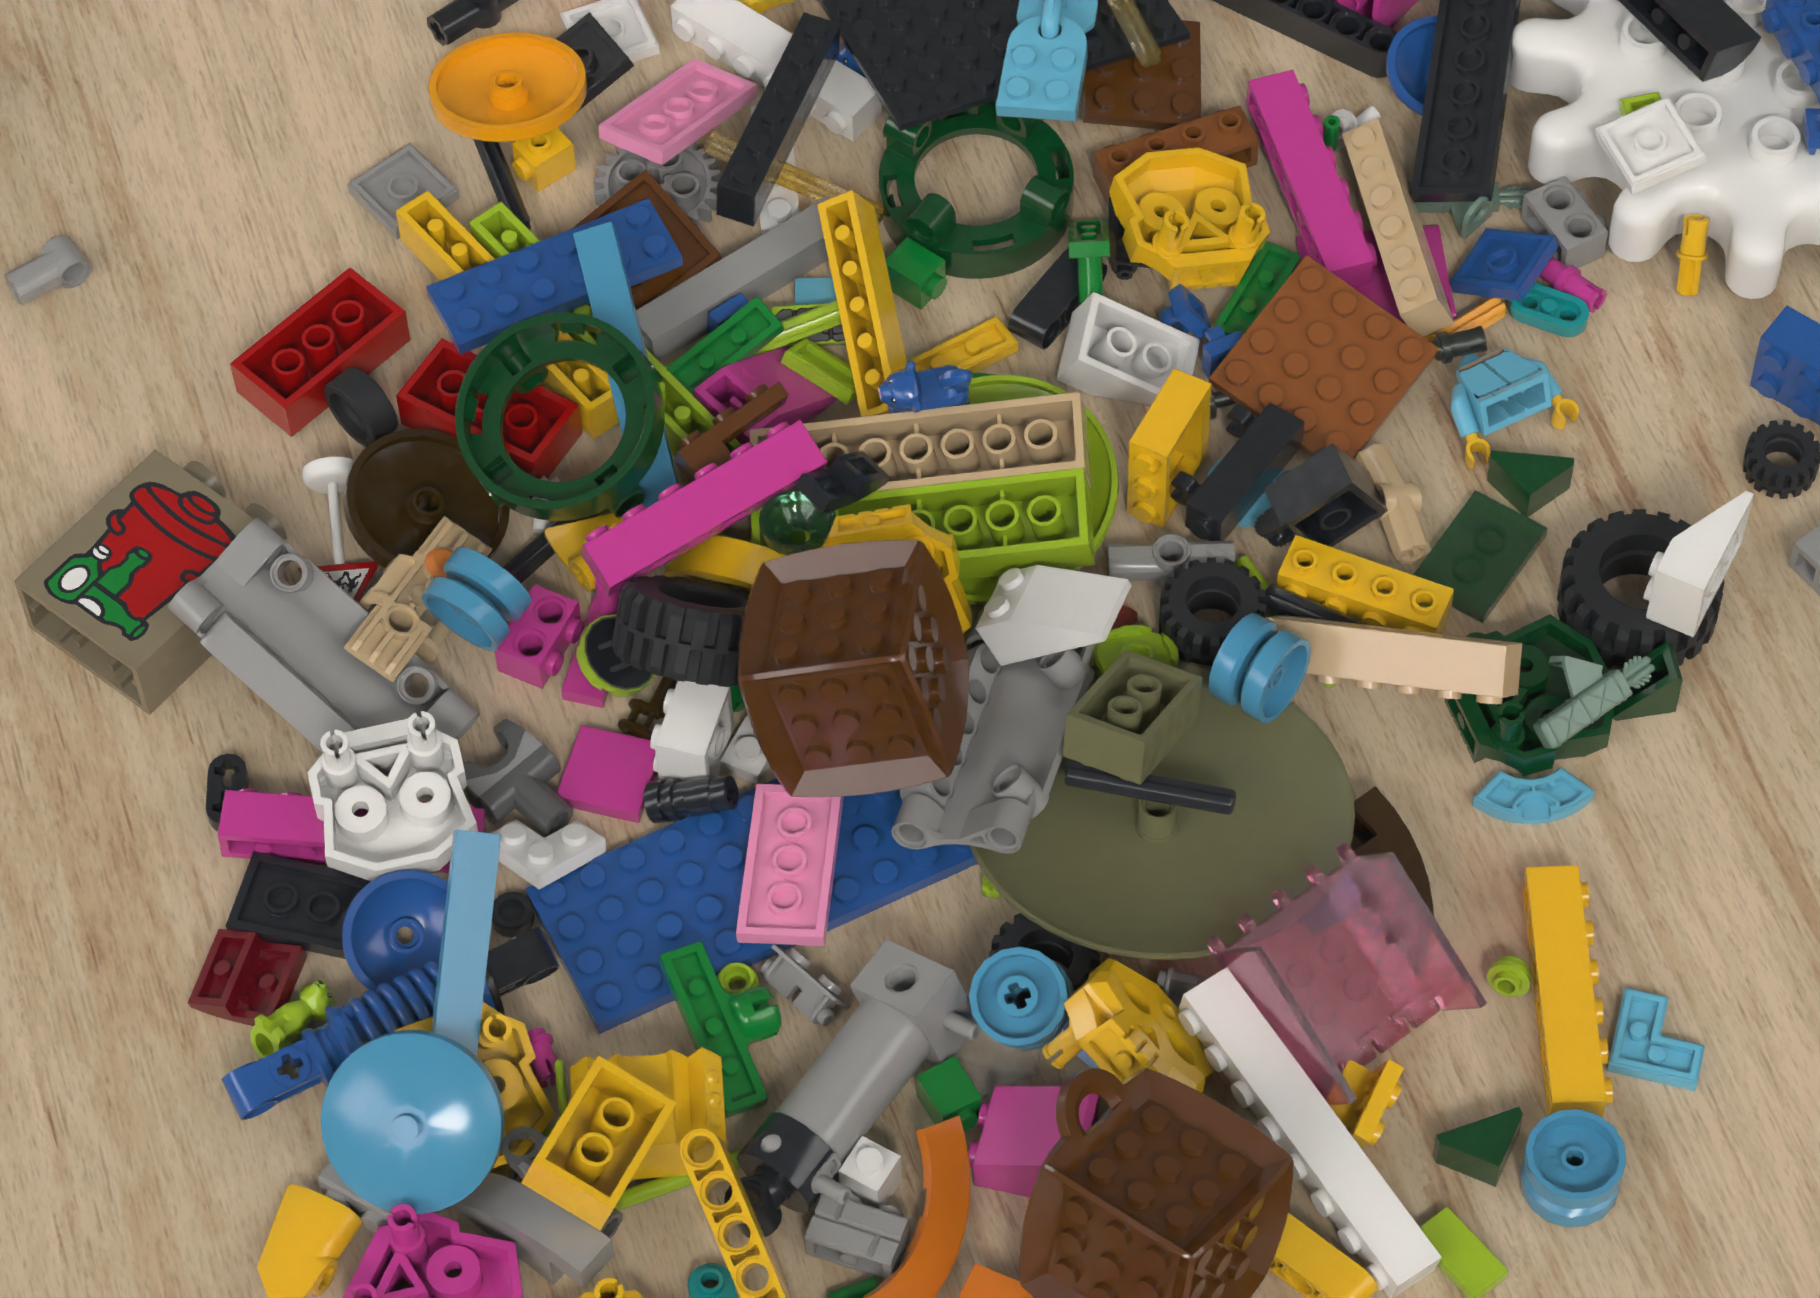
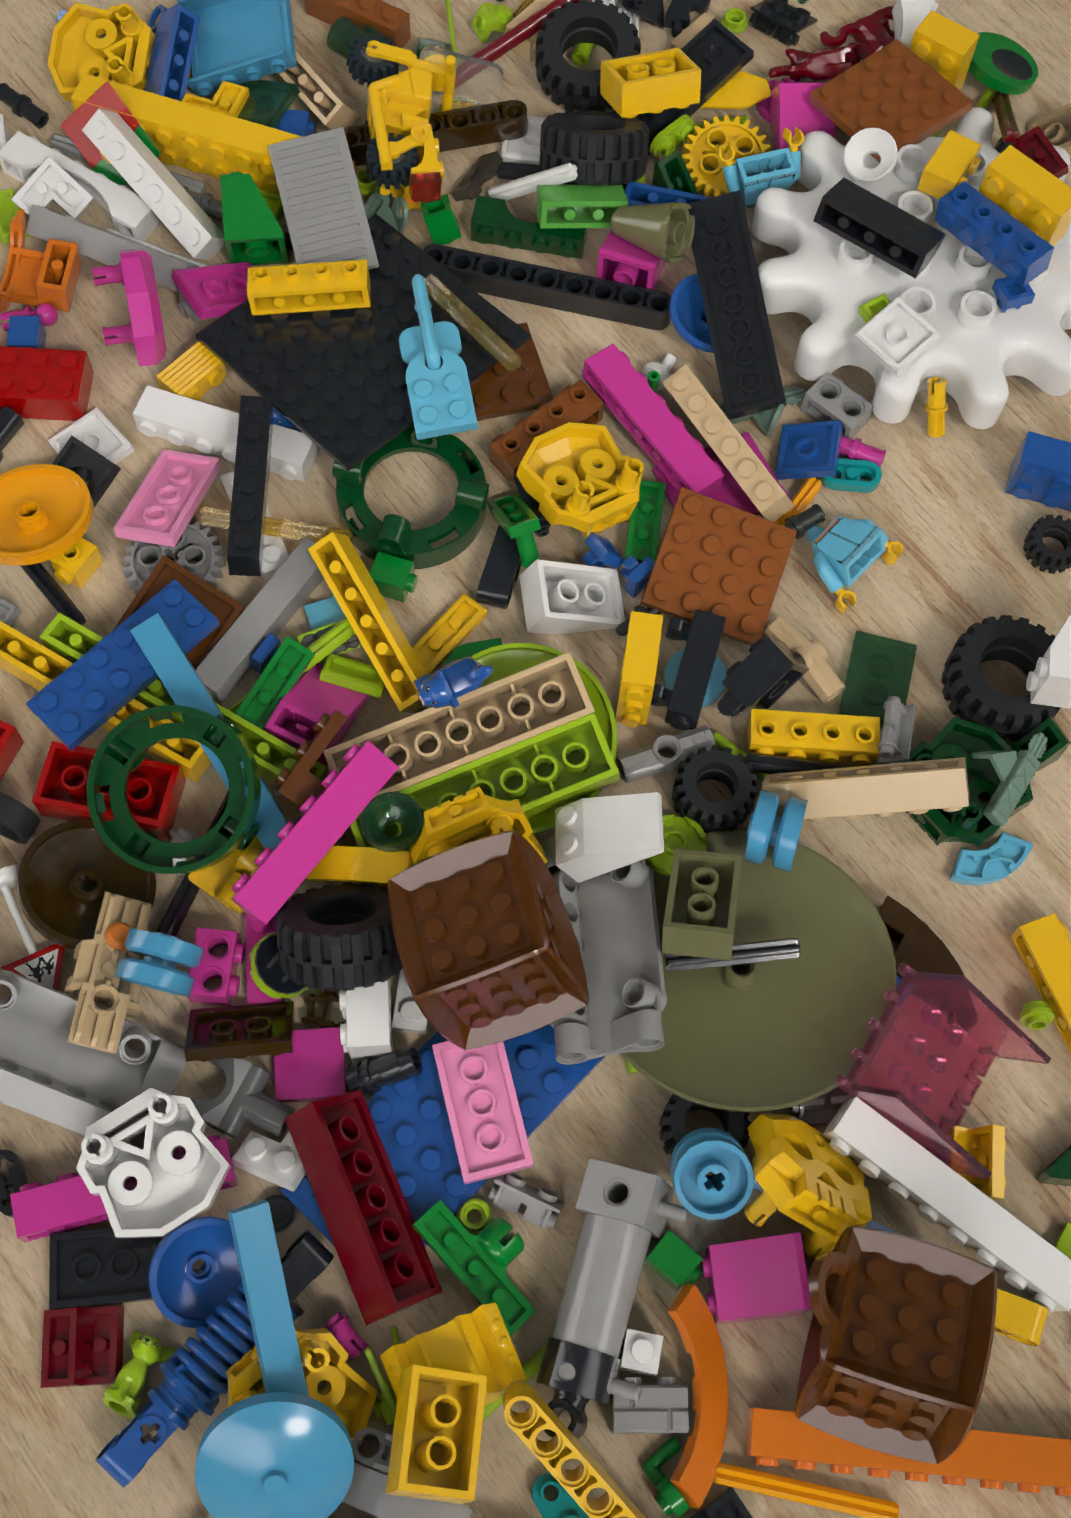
camera: 25 degrees left, 10 degrees up
black slope [795,451,890,513] -> none
dark green slope [1487,450,1574,518] -> none
none -> dark brown plate [184,1001,295,1062]
none -> dark red slope [284,1089,443,1326]
none -> light grey hinge [878,696,916,765]

